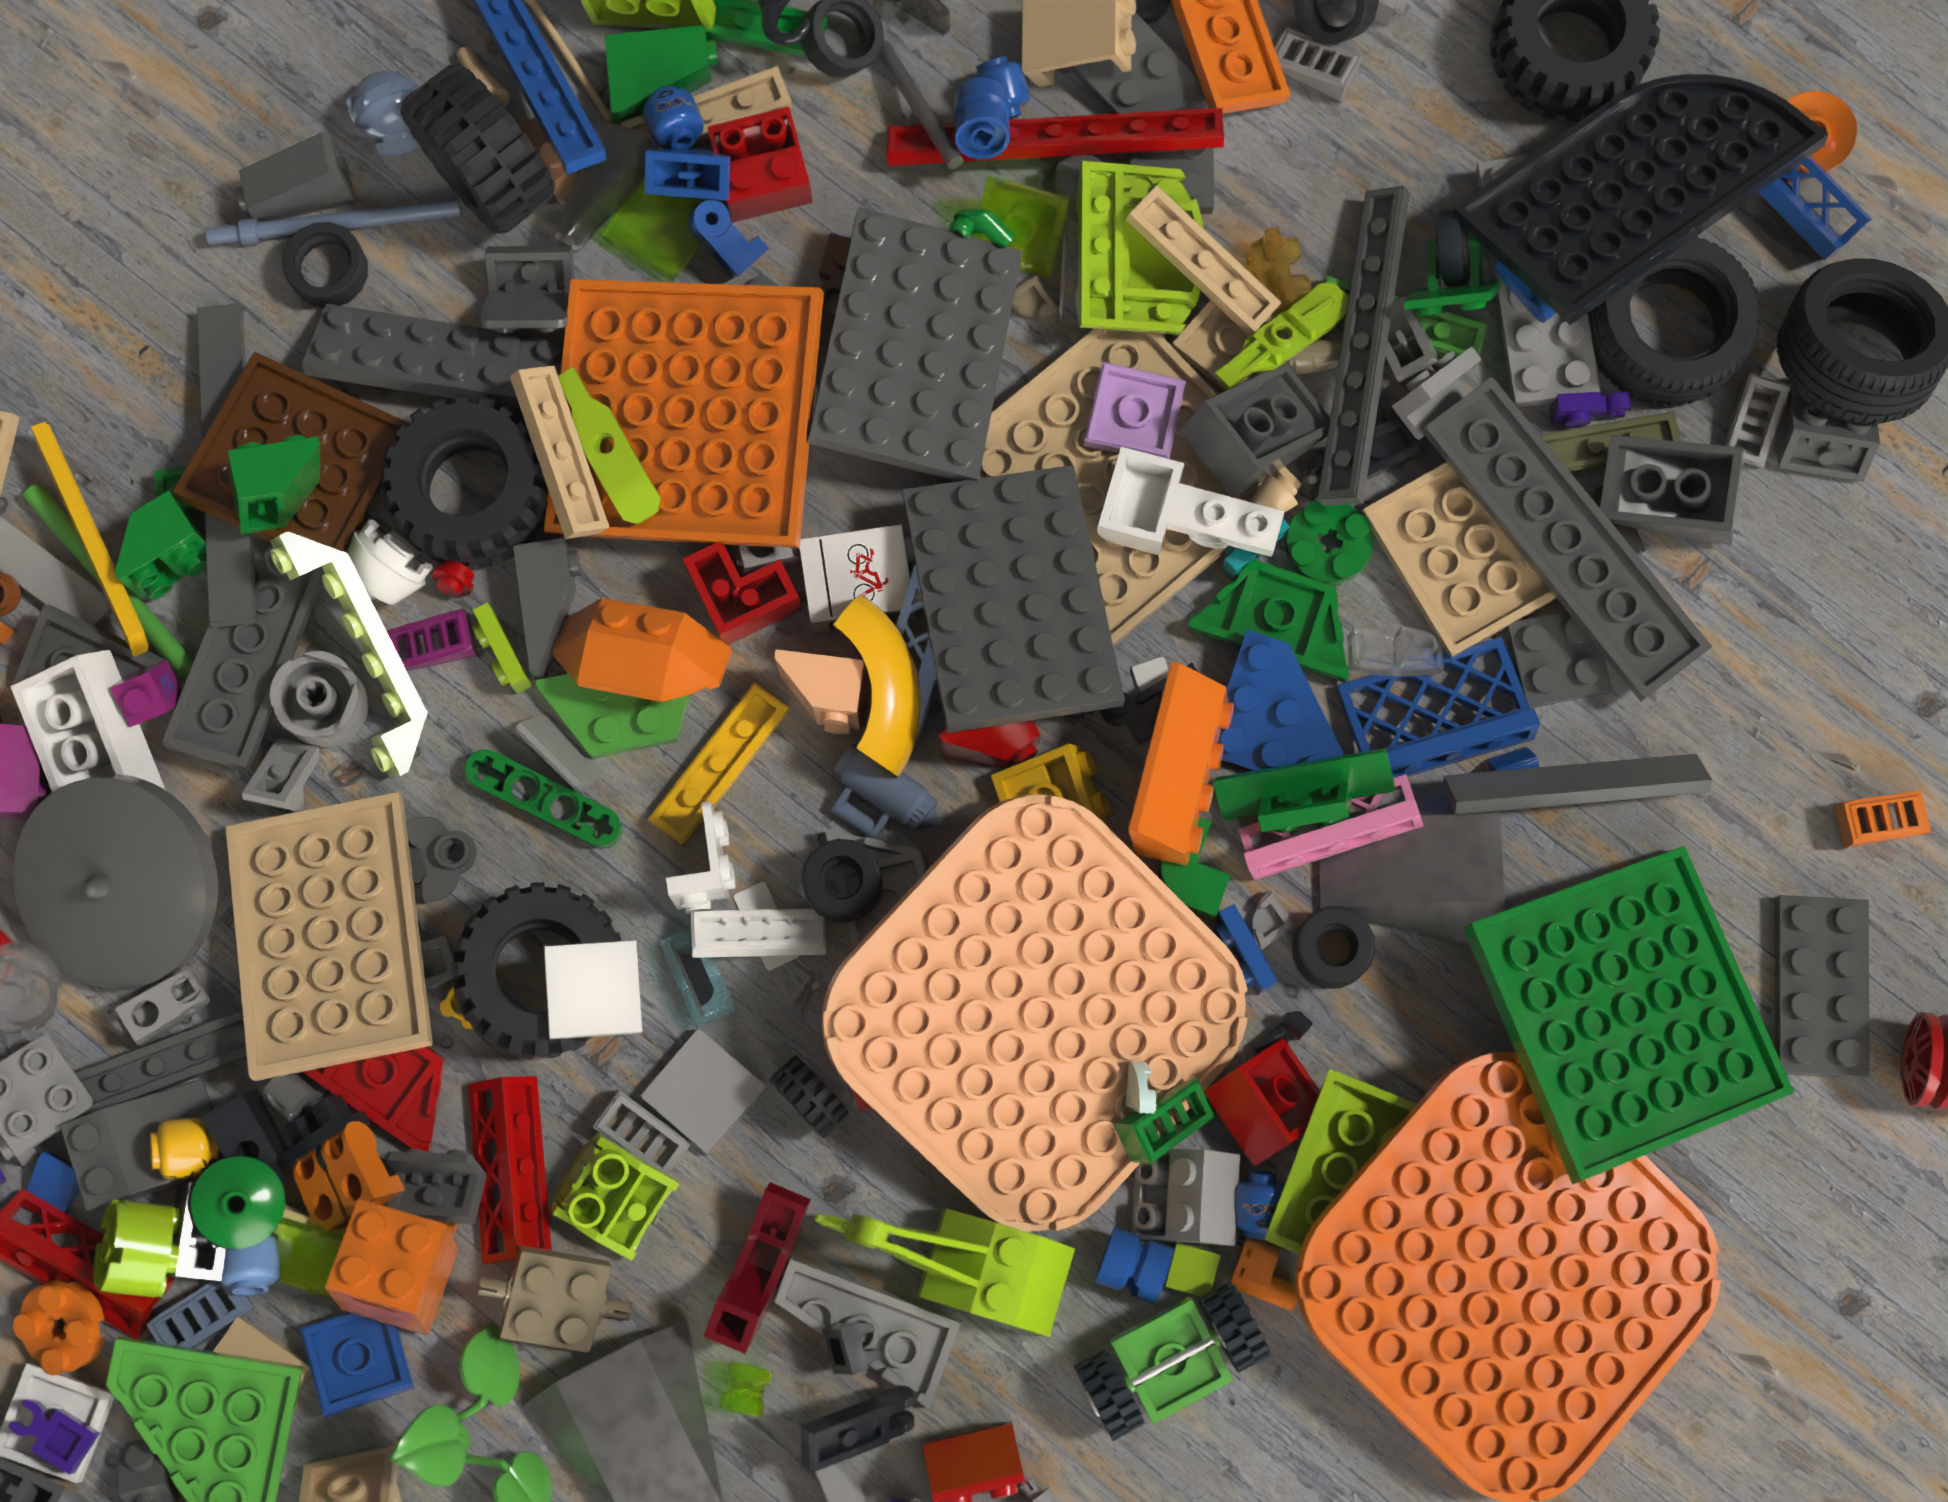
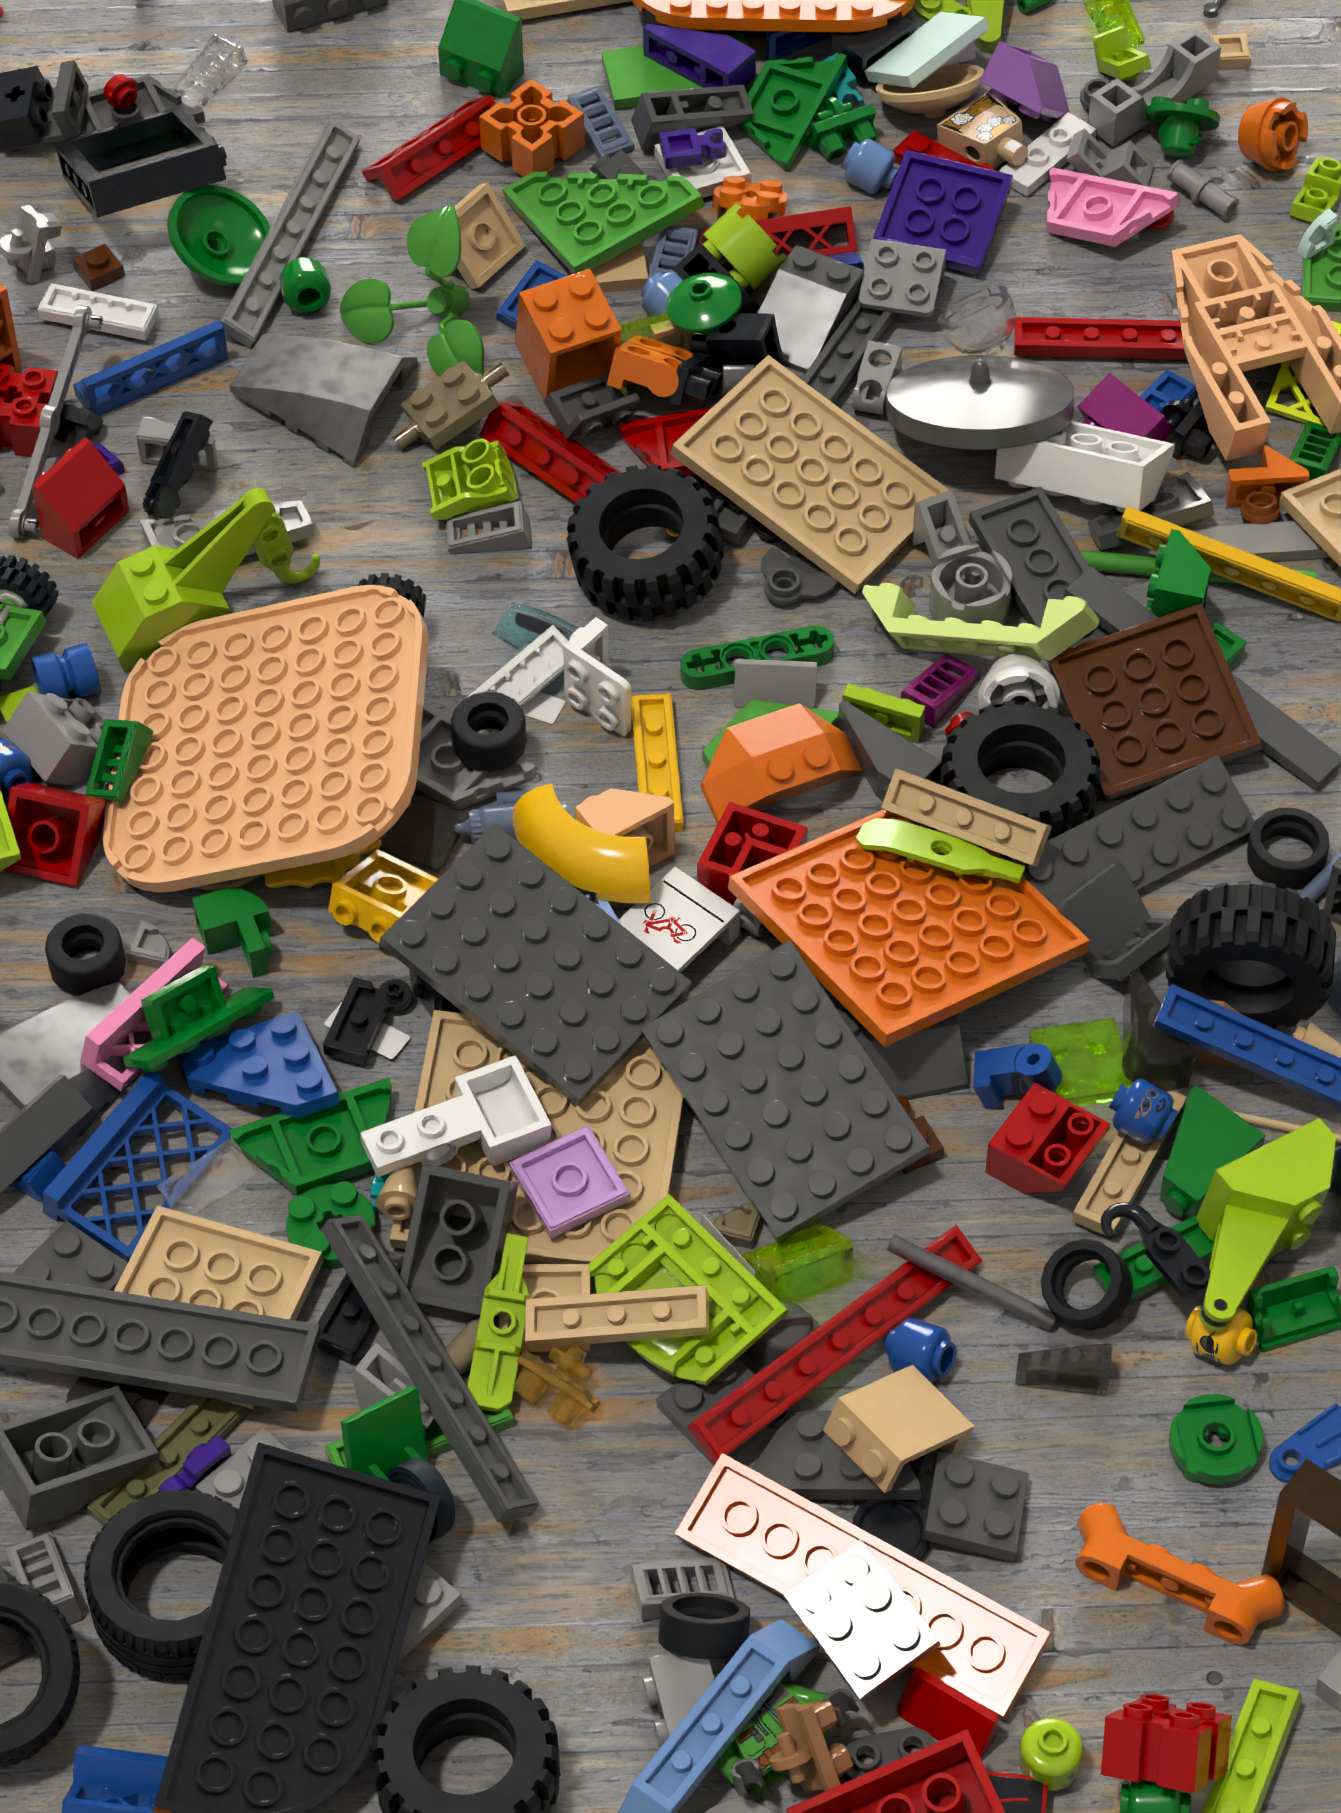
camera: 140 degrees right, 25 degrees down
magenta brick [110,659,182,727] -> none
yellow head [150,1117,218,1180] -> none
green slope [228,435,320,535] -> none
white tile [544,941,642,1039] -> none
light grey tile [640,1028,767,1155] -> none
blue slope [645,149,731,201] -> none
dark red arch [703,1182,811,1354] -> none
clear neon green wheel [718,1361,774,1417] -> none
black tile [822,1323,881,1375] -> none
green arm [950,209,1015,249] -> none
blue wheel [954,77,1010,159] -> none
light aqua tile [1125,1061,1156,1113] -> none
orange slope [1129,661,1234,866] -> none
blue plate [1213,904,1278,995] -> none
black hand [1251,1011,1312,1053] -> none
light grey bracket [1392,346,1482,439] -> none

